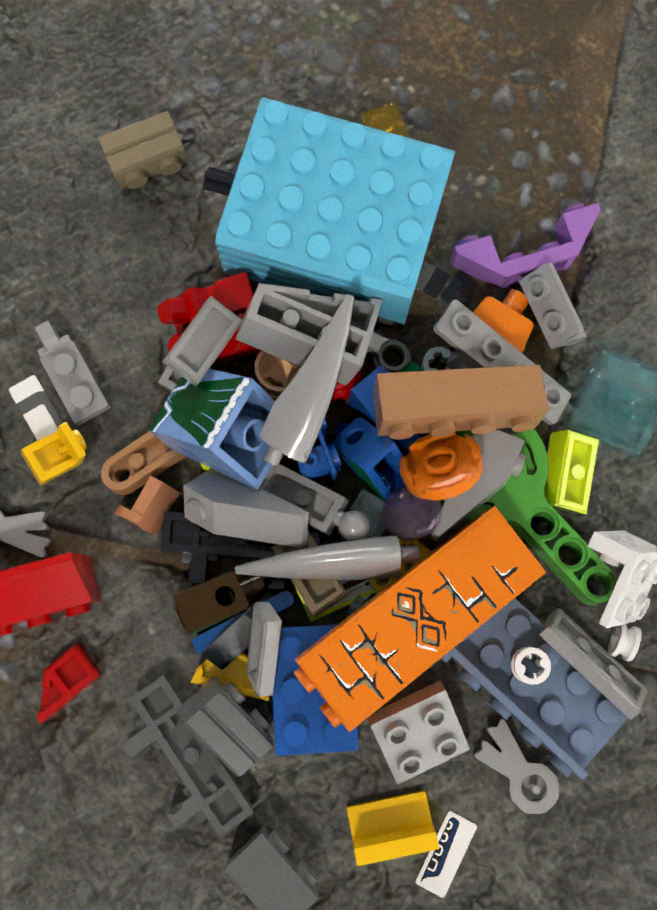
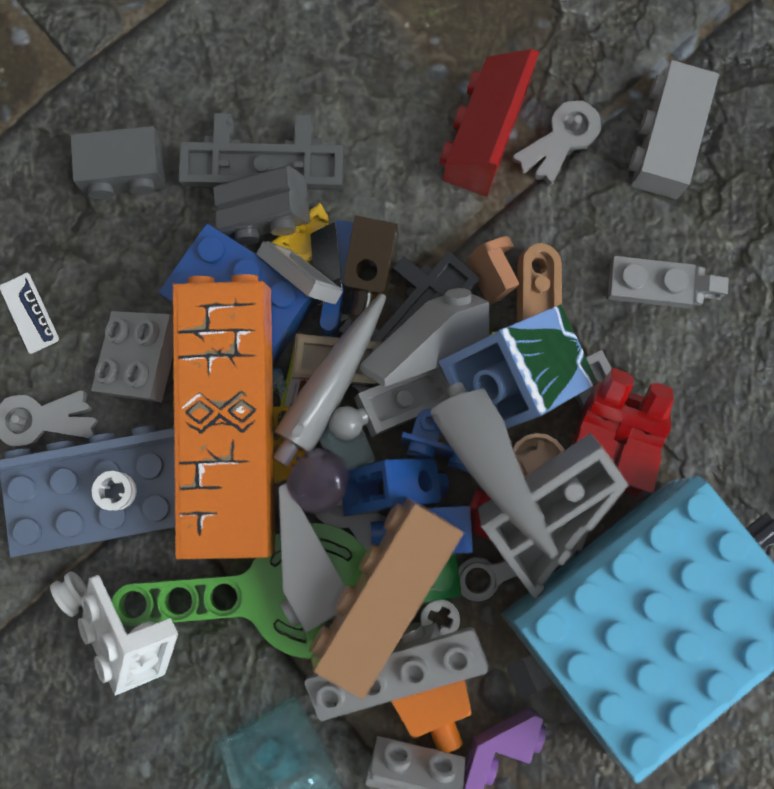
camera: 125 degrees right, 0 degrees up
white sticker [9,375,63,441] -> none
yellow bracket [21,422,87,486] -> none
red tile [37,644,103,724] -> none
light grey tile [162,296,242,386] -> none
yellow panel [346,790,439,866] -> none
clear yellow plate [361,102,408,137] -> none
orange tile [400,433,484,501] -> none
light grey tile [539,608,648,720] -> none
neon yellow slope [544,430,599,514] -> none

